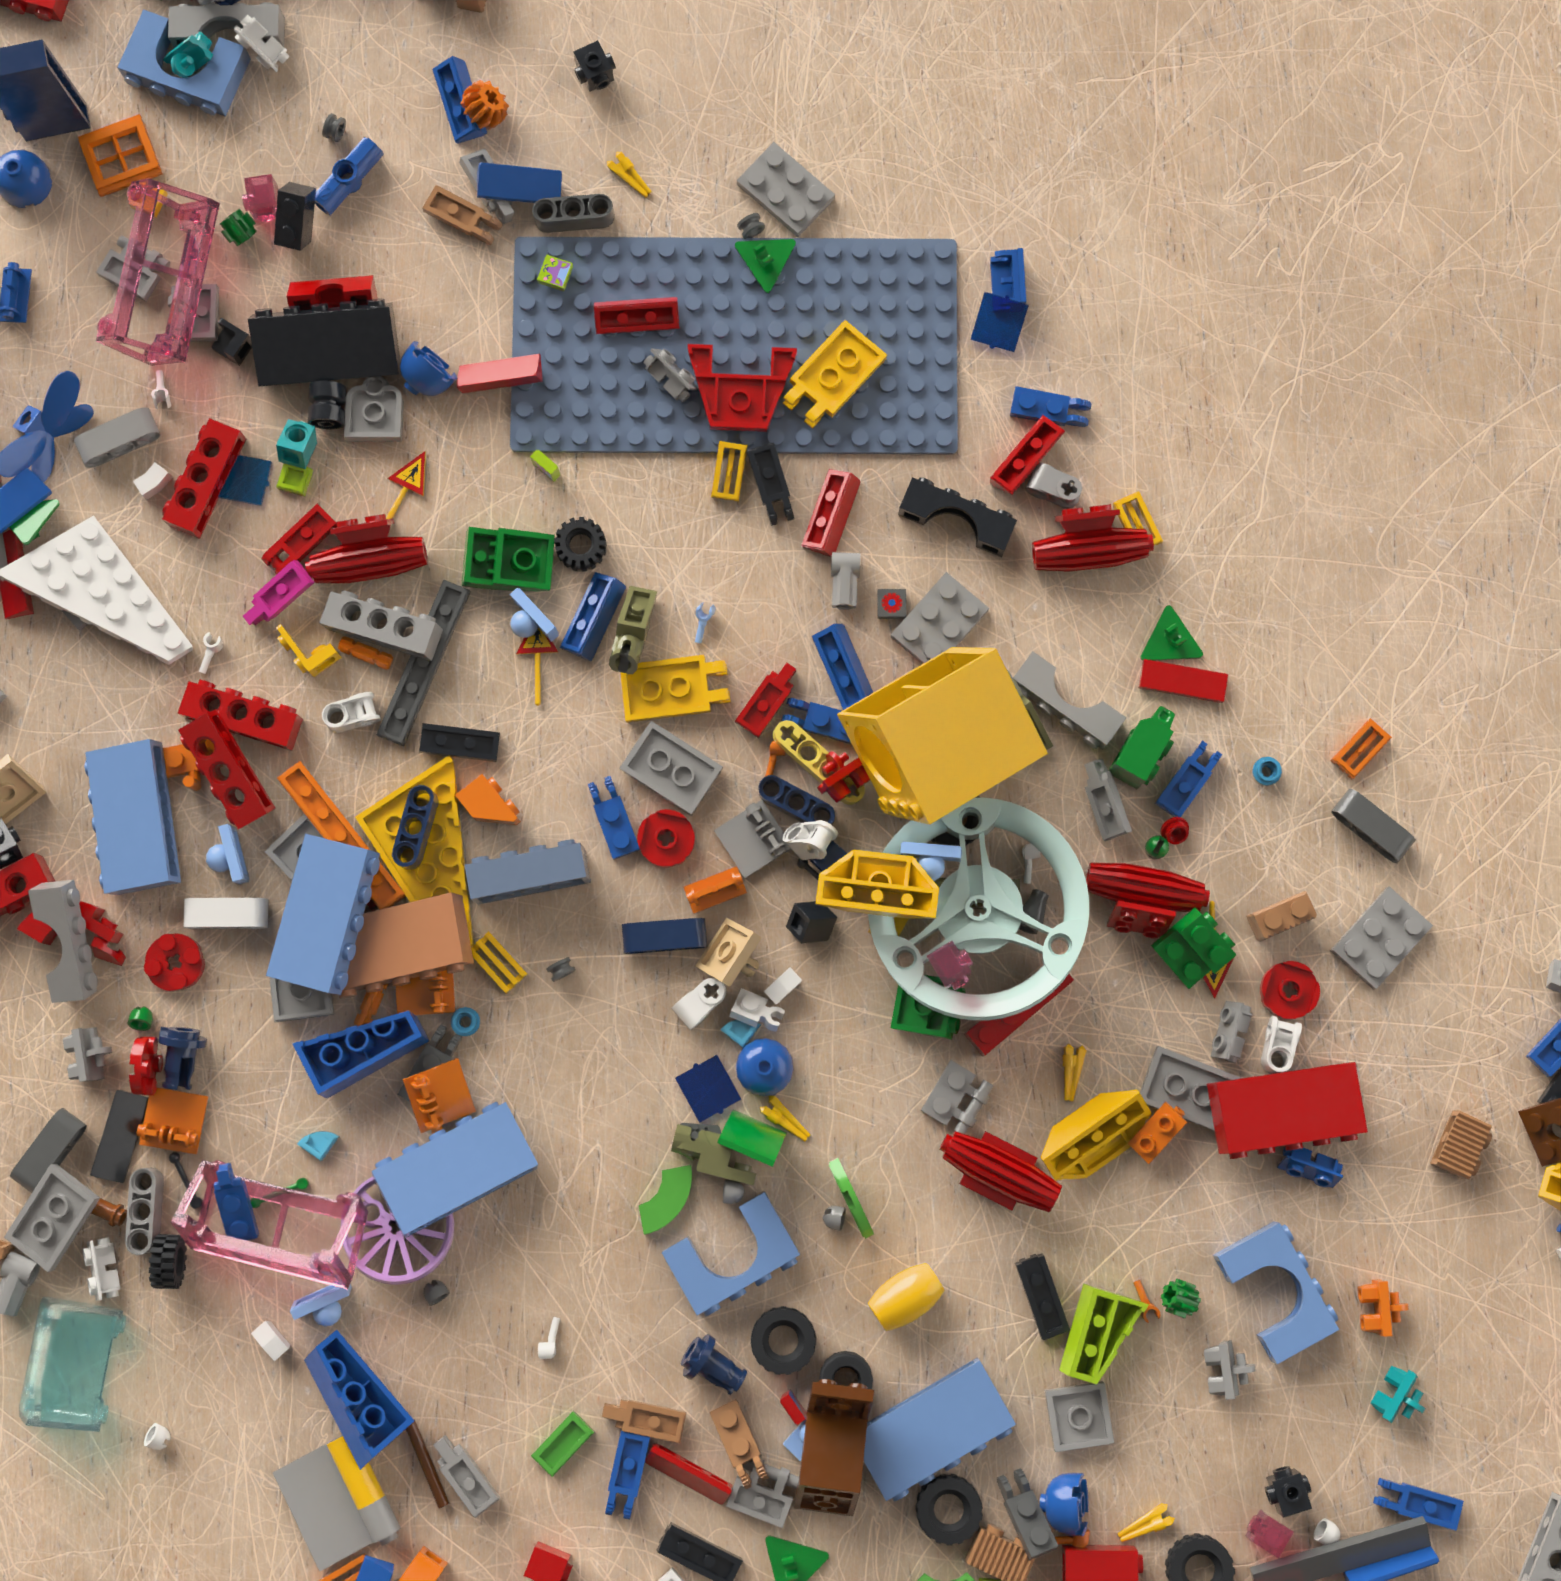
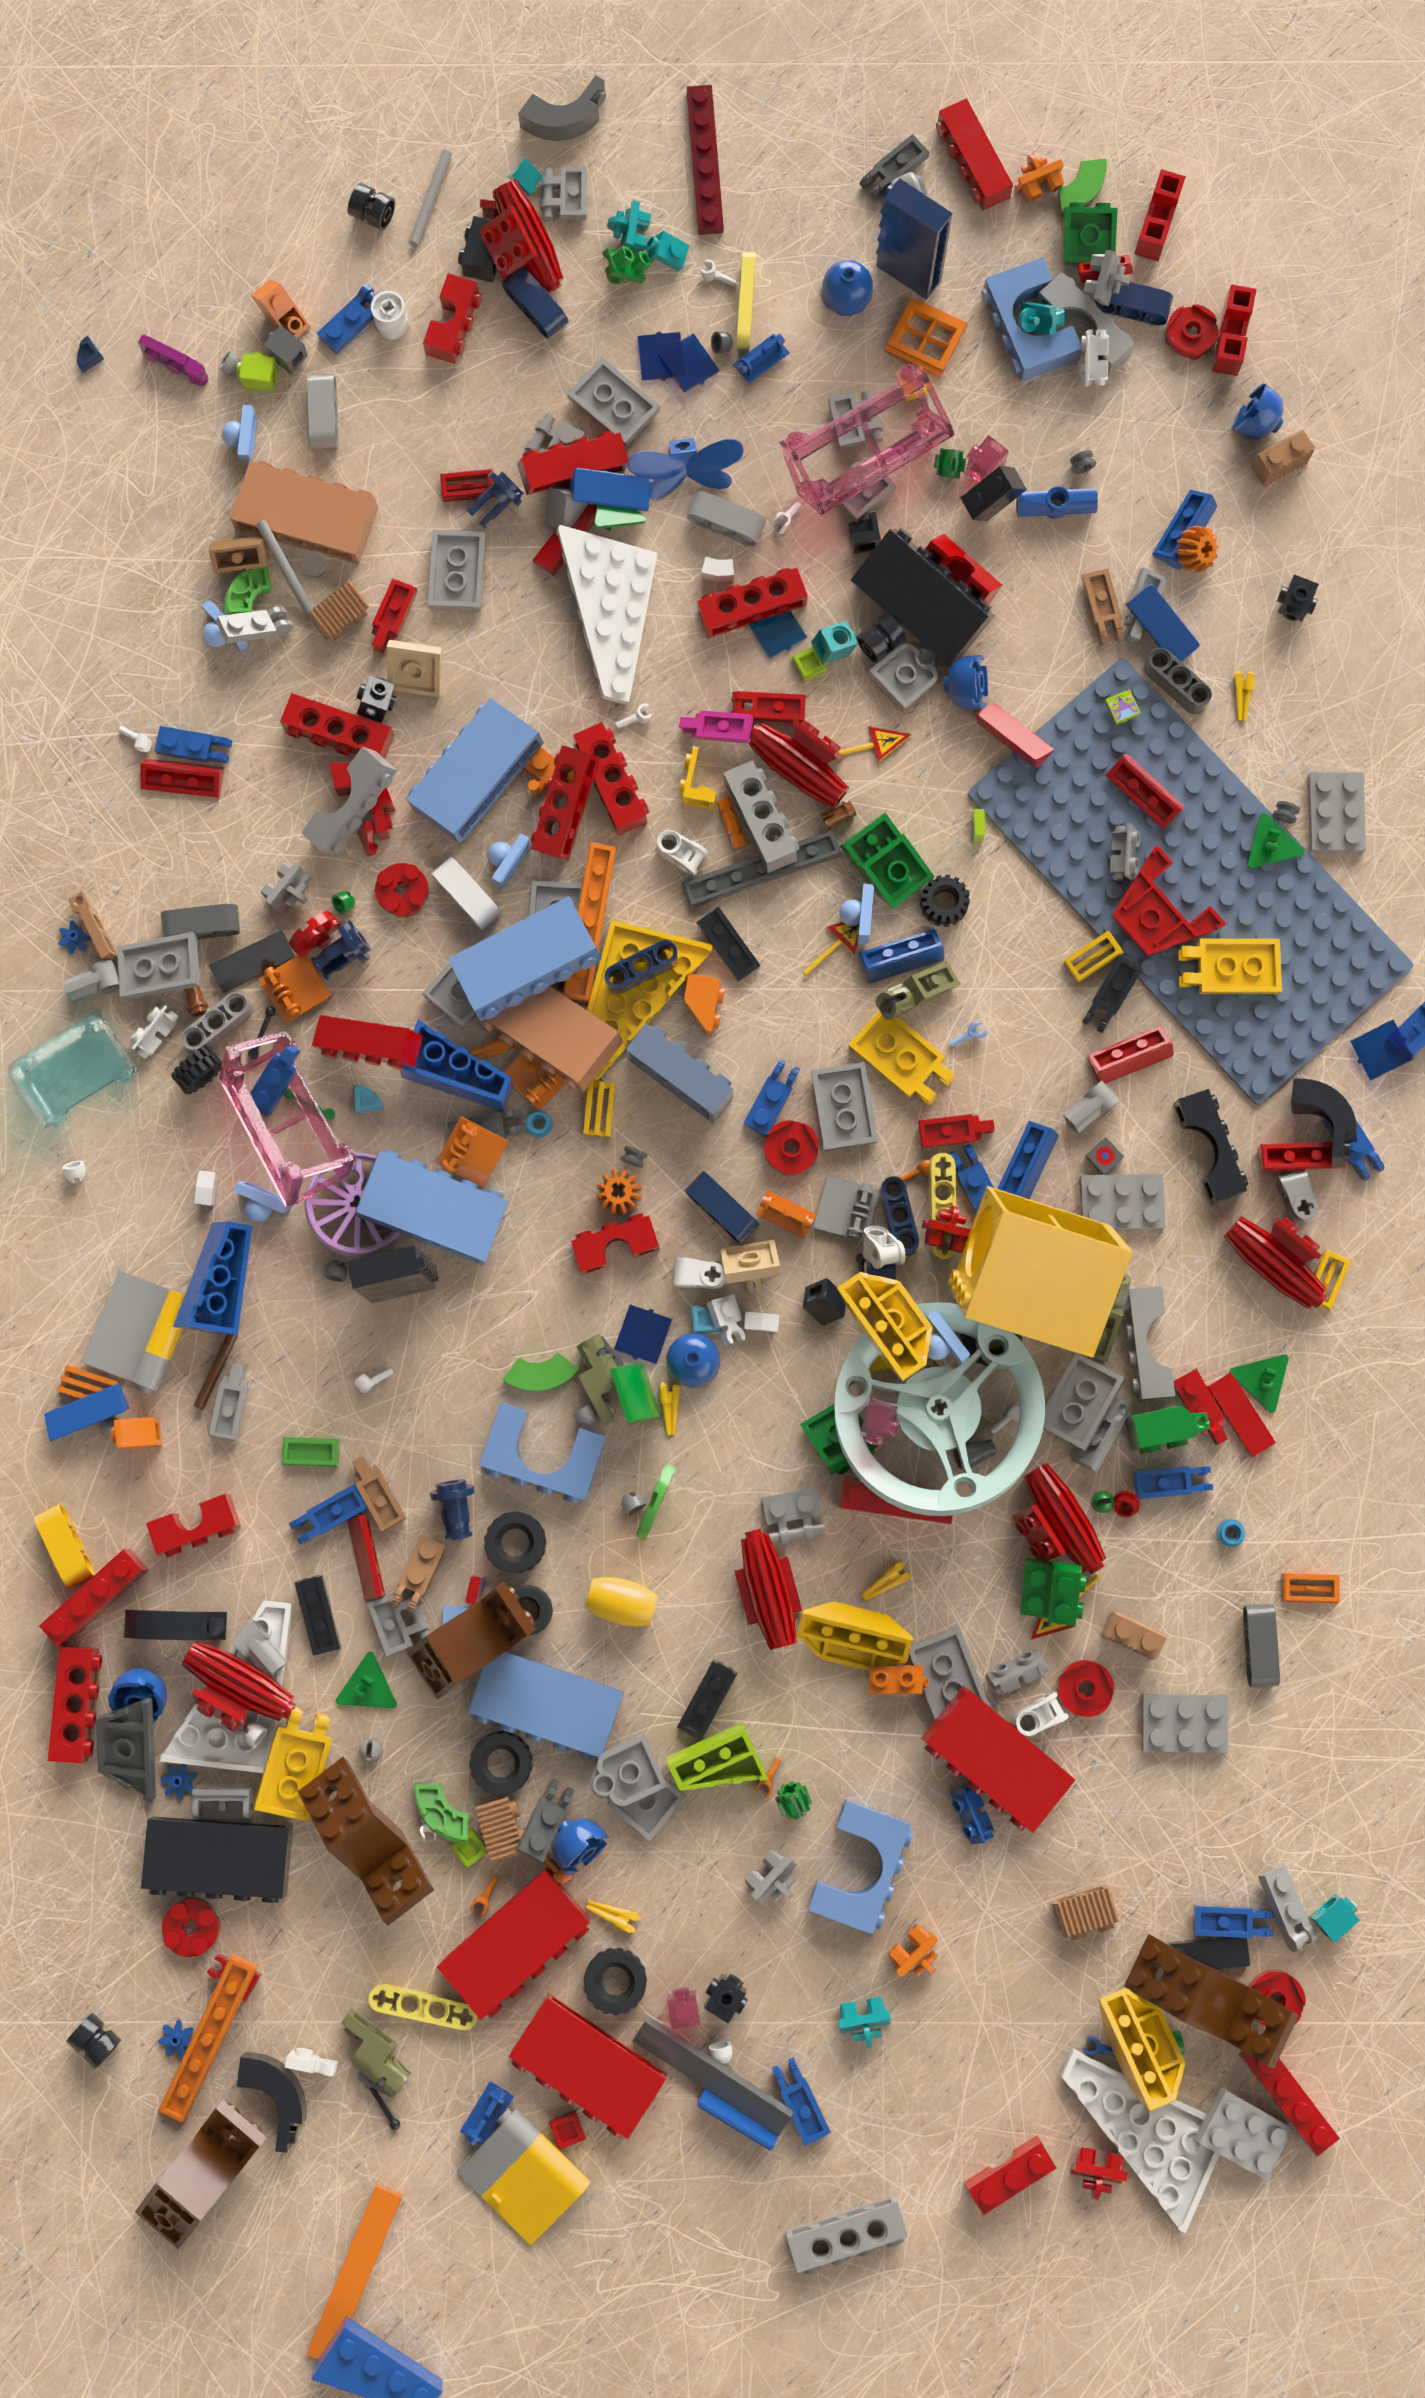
camera: 50 degrees right, 0 degrees up
none -> red brick [311,1015,423,1070]
none -> black brick [347,1246,439,1303]
none -> red arch [571,1213,660,1275]
none -> light grey plate [590,1733,668,1806]
none -> orange gear [596,1169,642,1215]
none -> dark orange pin [821,801,857,830]
none -> light grey plate [1043,1353,1125,1452]
none -> red hinge [1174,1368,1228,1445]
none -> black arch [1291,1078,1357,1167]

